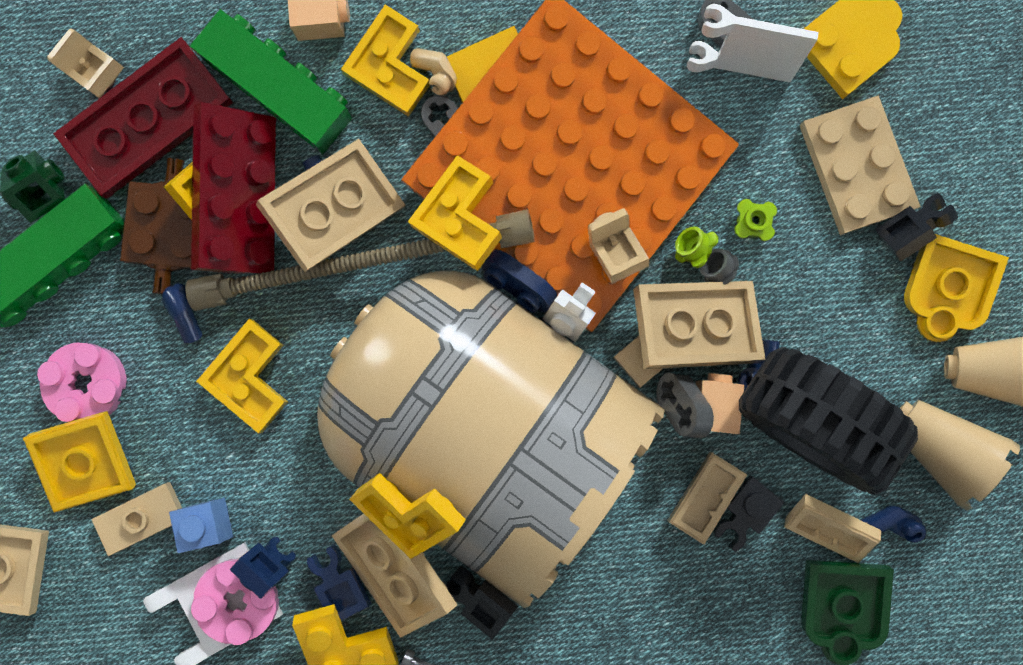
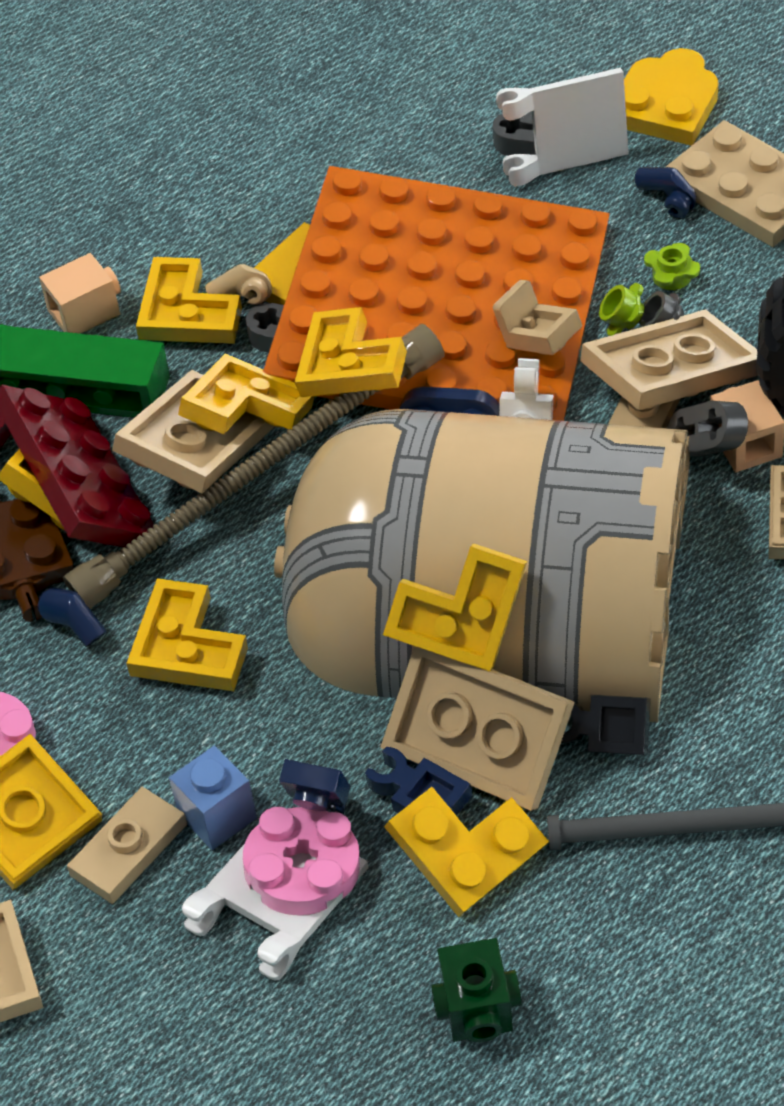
camera: 25 degrees left, 35 degrees down
none -> yellow plate [178,354,315,434]
none -> dark blue arm [635,167,696,218]

